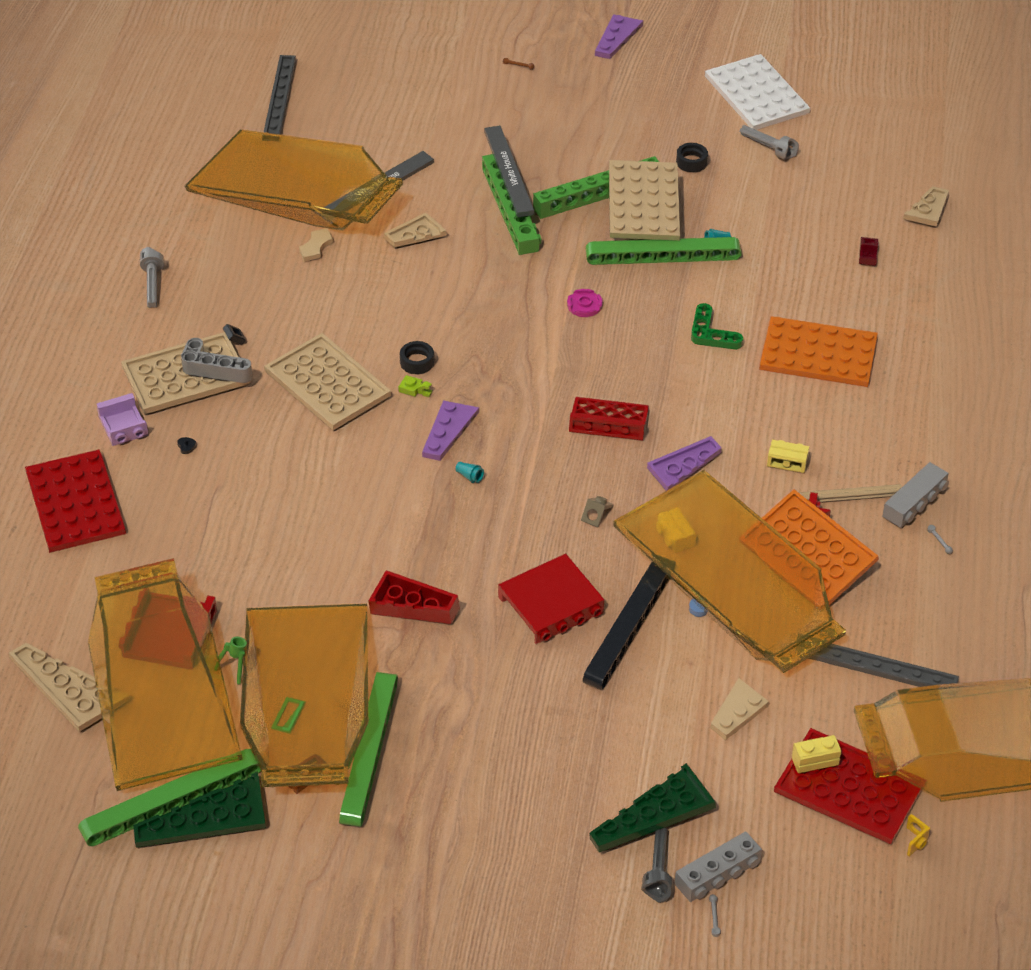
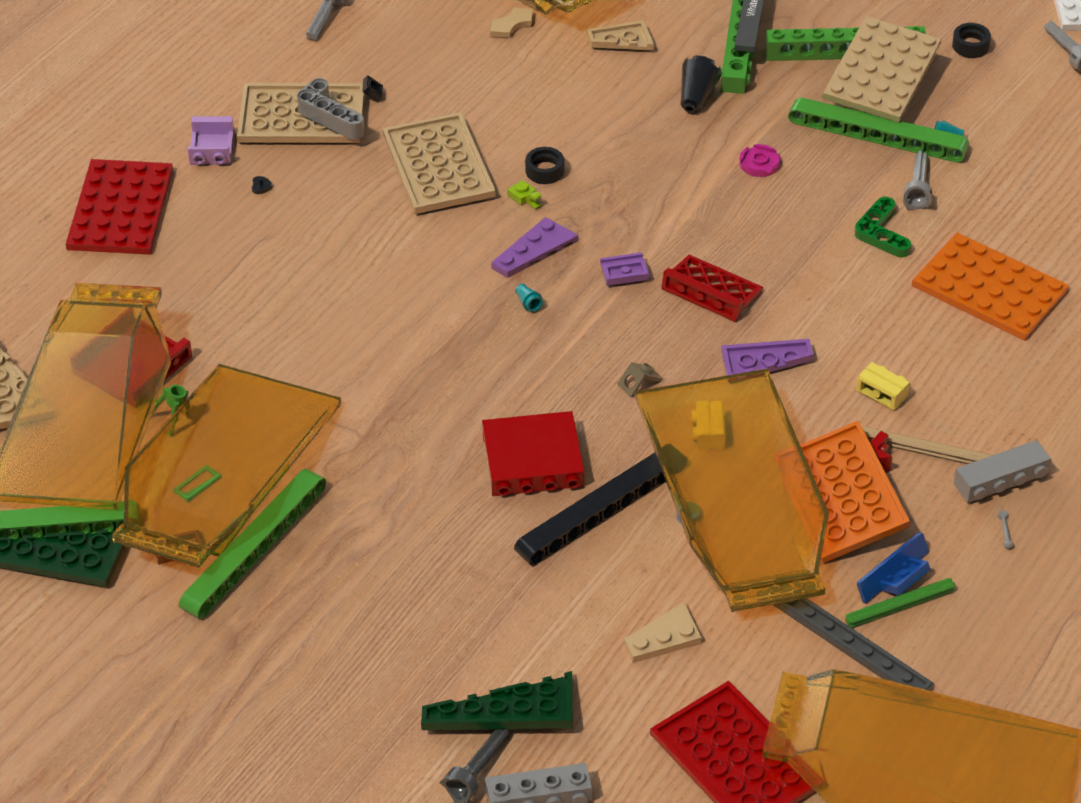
camera: 25 degrees right, 0 degrees up
red wedge [368,570,460,624] -> none
light yellow brick [792,735,841,773] -> none
none -> medium lavender plate [600,252,649,286]
none -> black cone [681,55,722,113]
none -> bright green axle [845,578,955,627]
none -> blue bracket [857,532,931,603]
none -> light grey piece [903,150,932,210]

